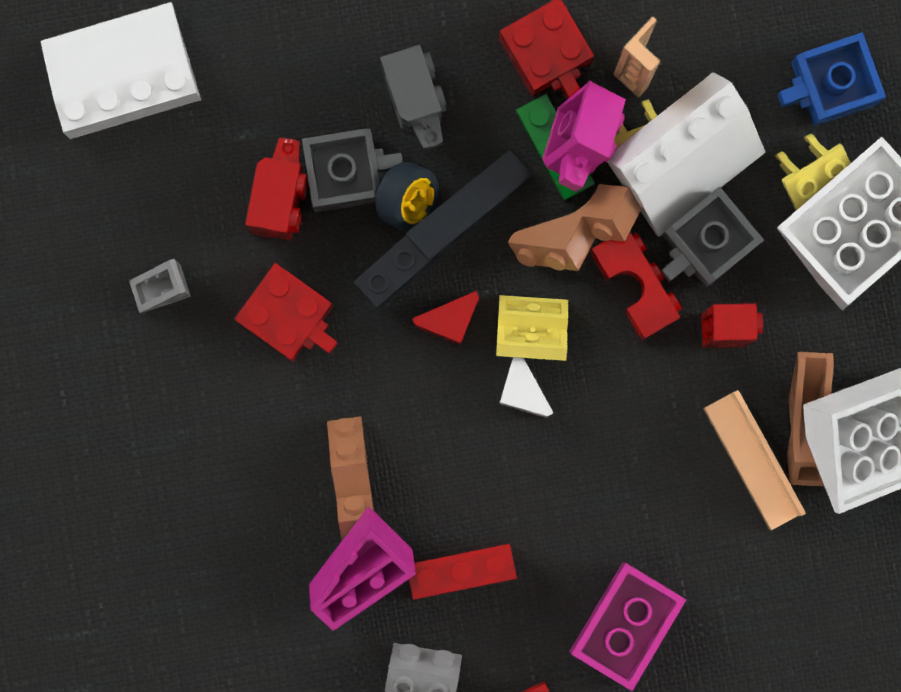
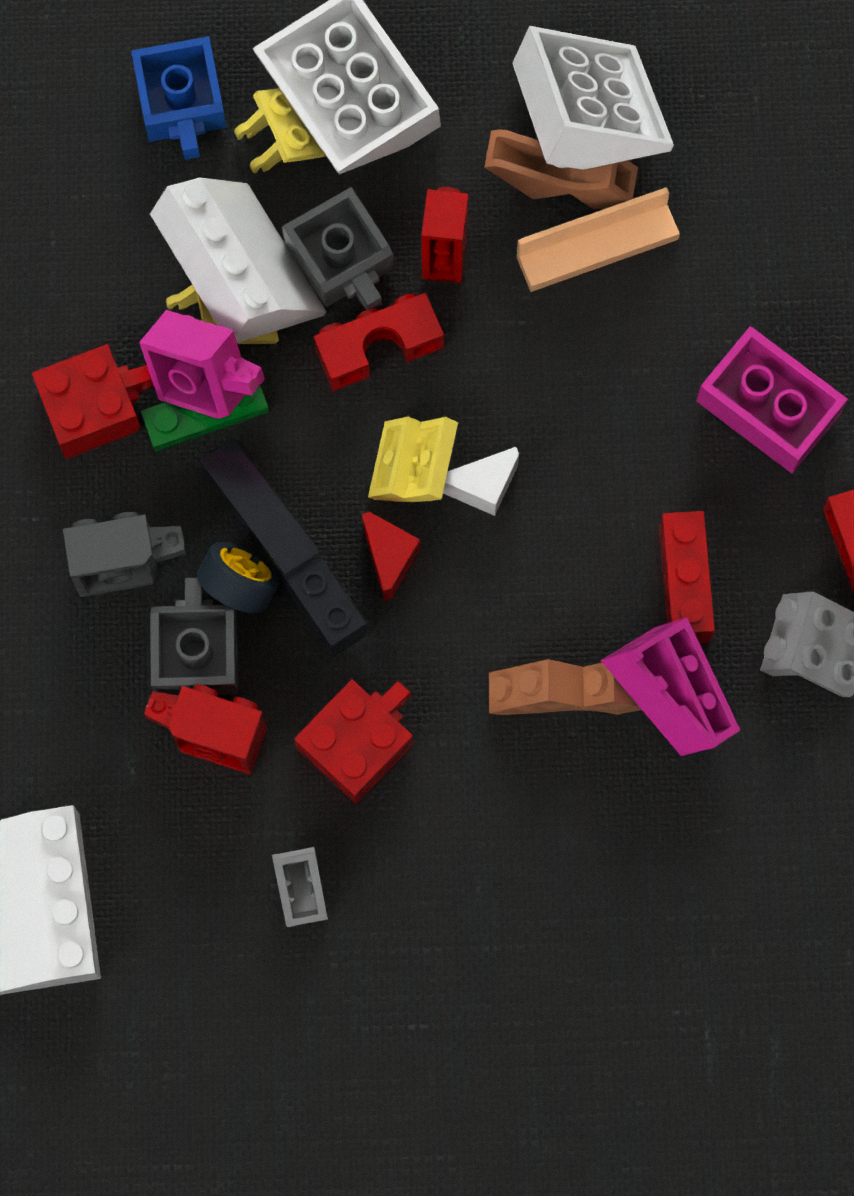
camera: 80 degrees left, 10 degrees down
nougat arch [508,184,641,271] -> none
light nougat panel [614,17,660,98] -> none

